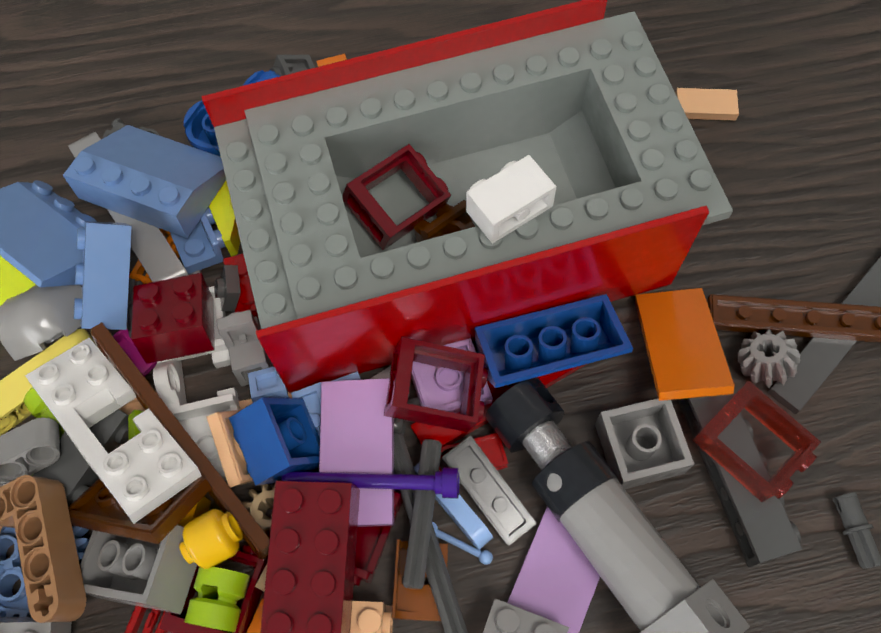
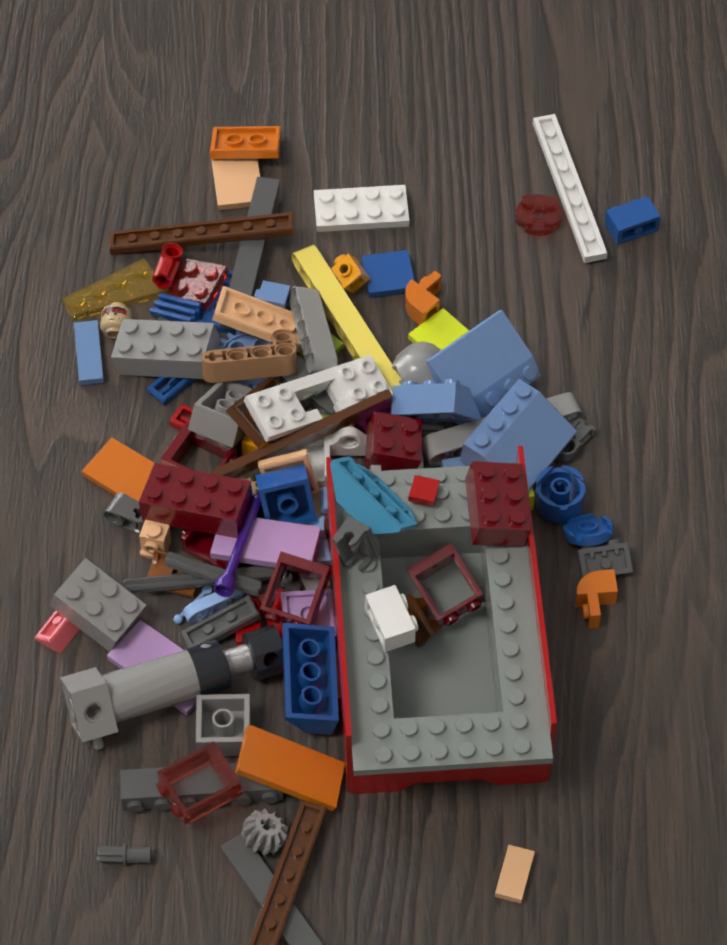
camera: 100 degrees right, 10 degrees down
yellow head [179,509,243,569] -> none
lime wheel [184,567,250,632] -> none
none -> dark azure wedge [330,456,418,534]
none -> dark grey hinge [332,517,380,572]
none -> red tile [408,475,440,506]
none -> dark red brick [465,461,531,547]

